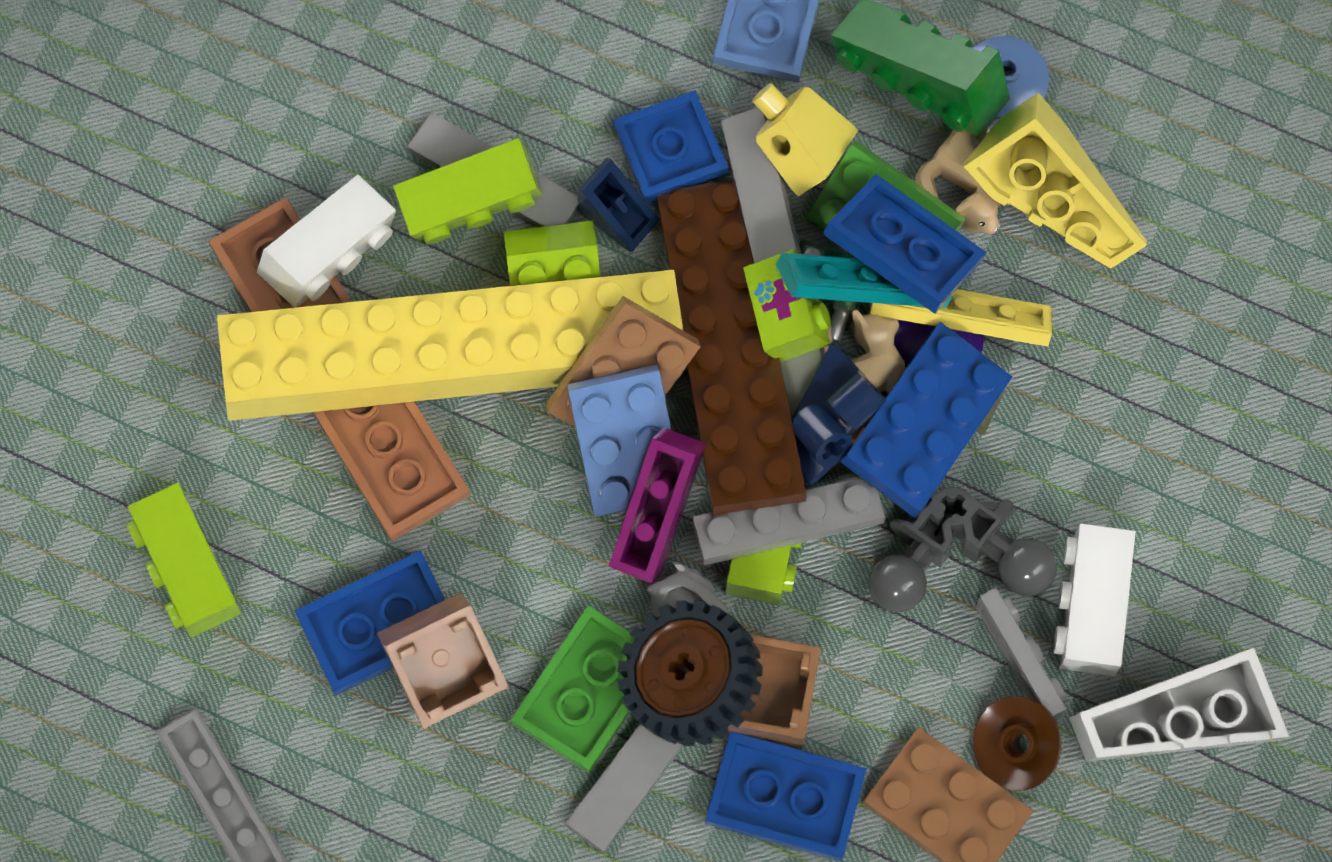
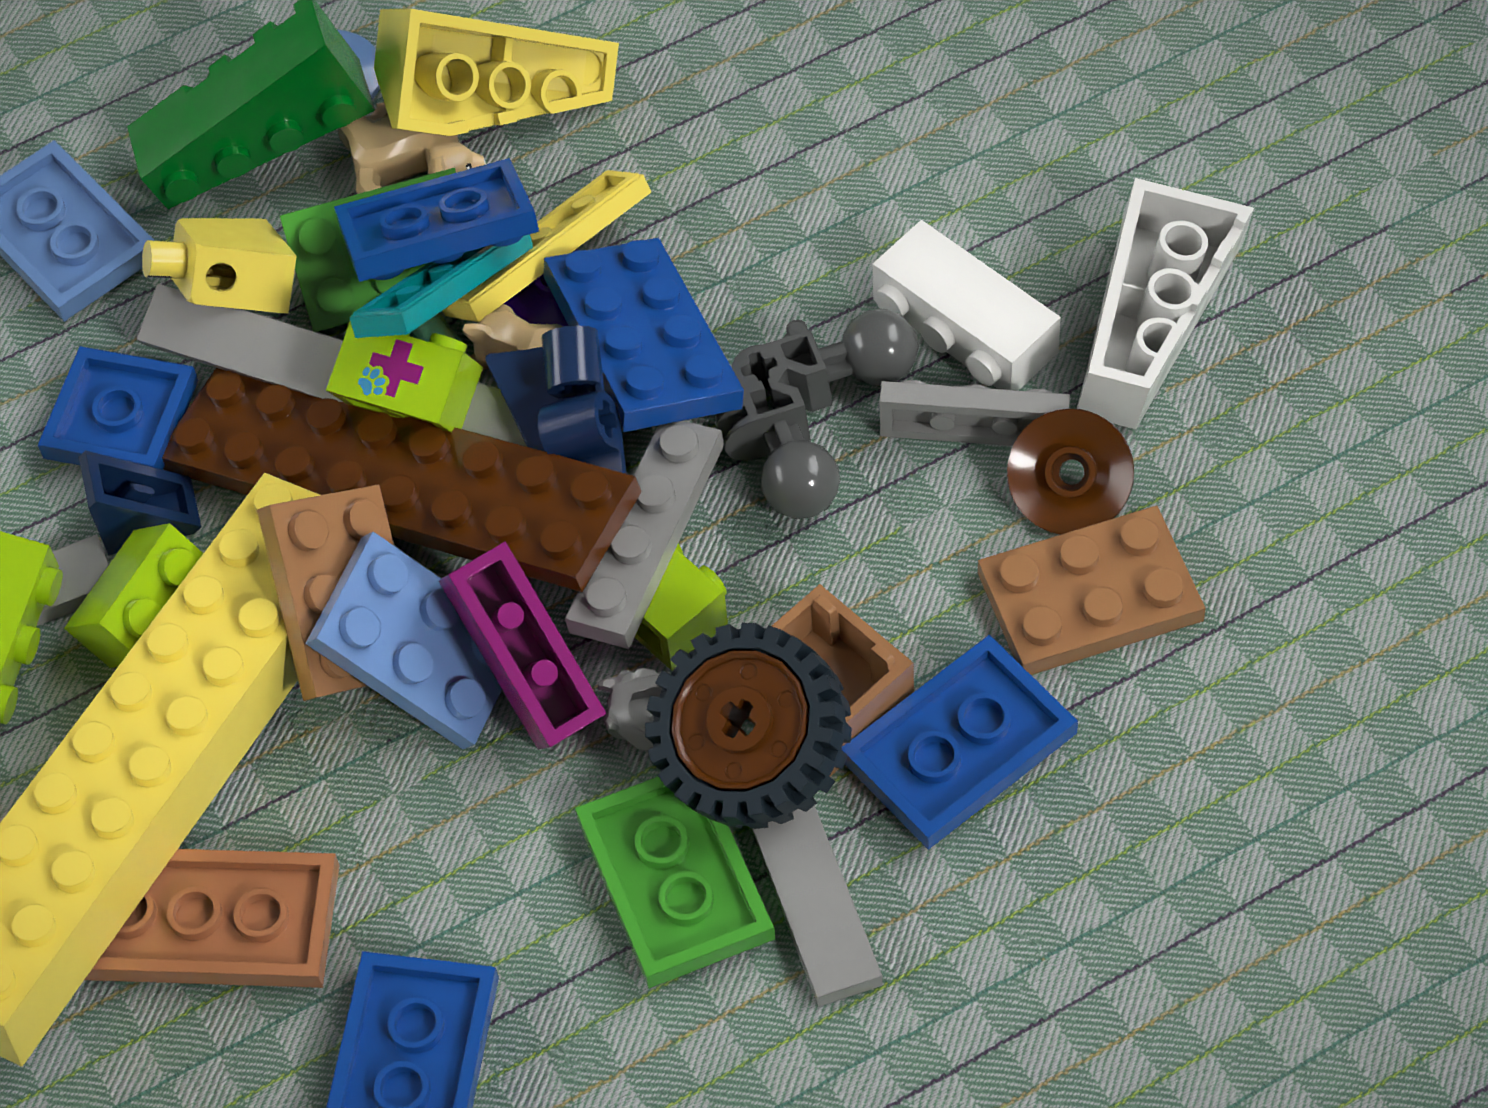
camera: 50 degrees left, 15 degrees down
medium nougat container [377,593,509,729] -> none

